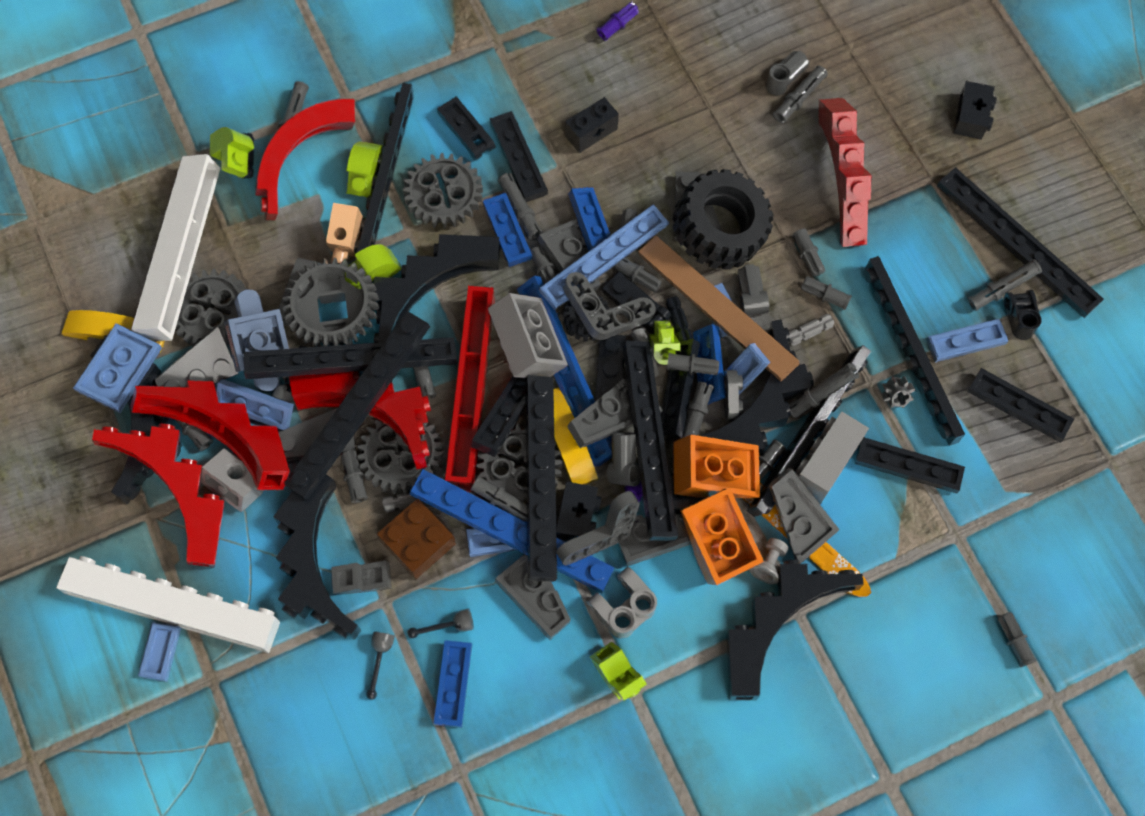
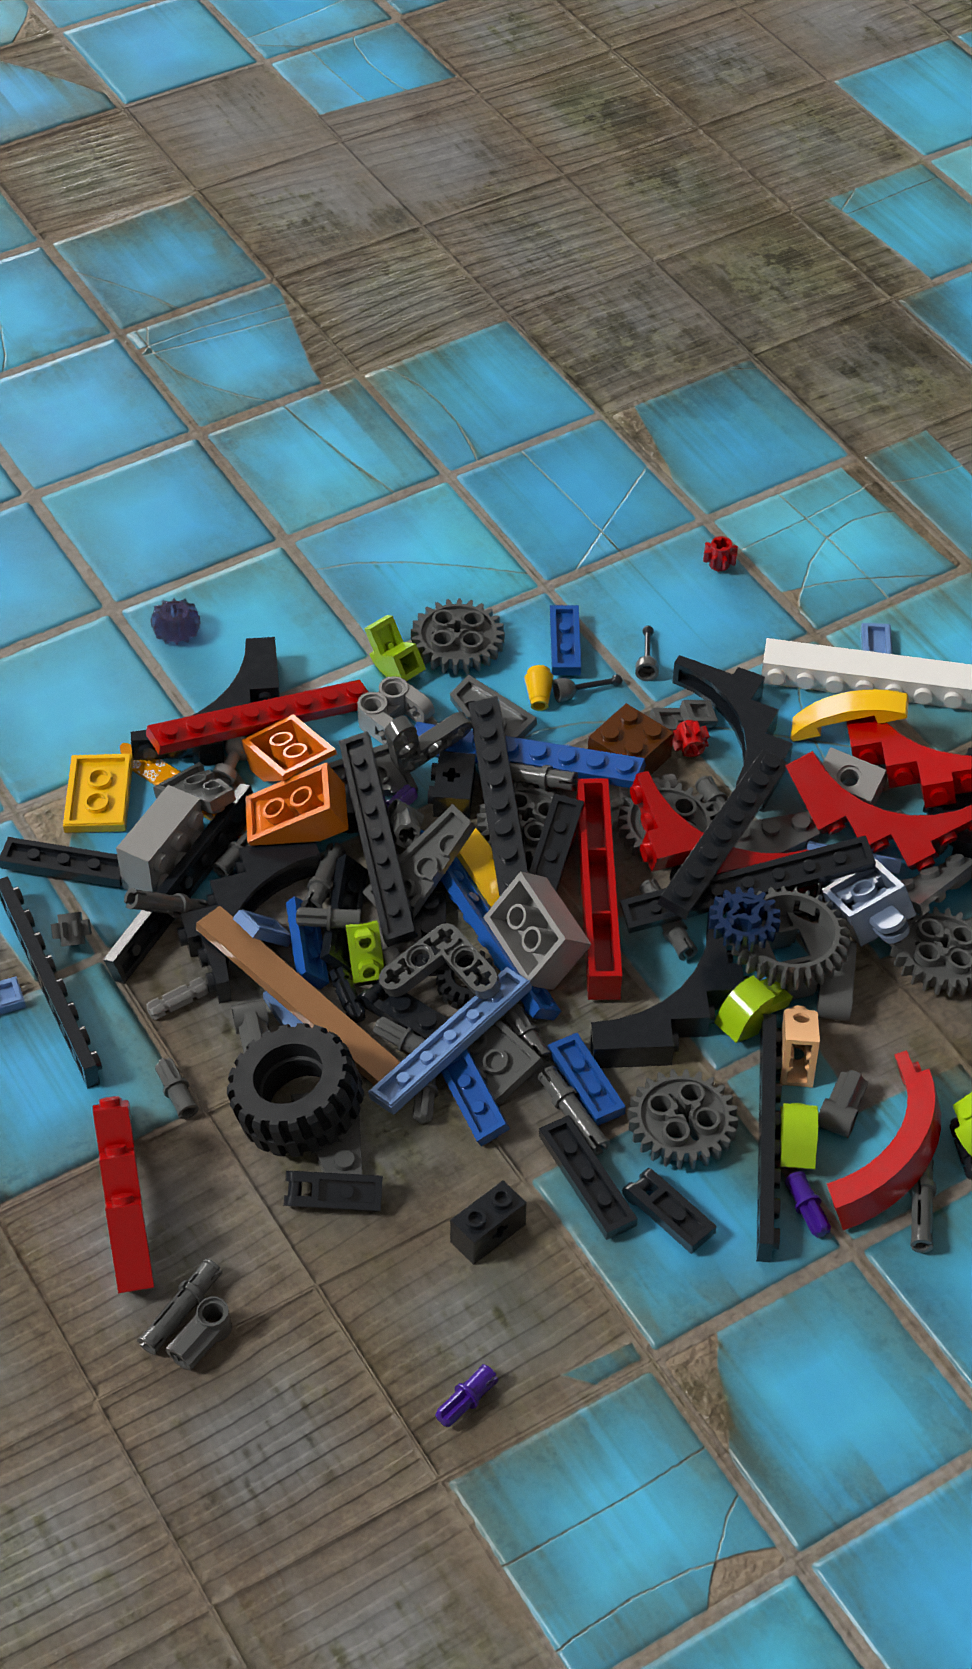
camera: 175 degrees right, 20 degrees down
dark grey plate [724,370,743,422] -> none
dark grey axle [801,277,852,310] -> none
none -> yellow tile [63,754,133,833]
none -> red plate [146,680,369,755]
none -> clear purple gear [151,597,201,645]
none -> black plate [283,1171,383,1211]
none -> dark grey gear [411,598,505,675]
none -> yellow cone [524,665,554,711]
none -> red gear [673,720,710,757]
none -> red gear [703,536,738,571]
none -> dark blue gear [709,887,781,952]
none -> dark purple axle [785,1171,831,1238]
none -> yellow slope [790,689,909,742]
none -> dark grey piece [818,1070,868,1138]

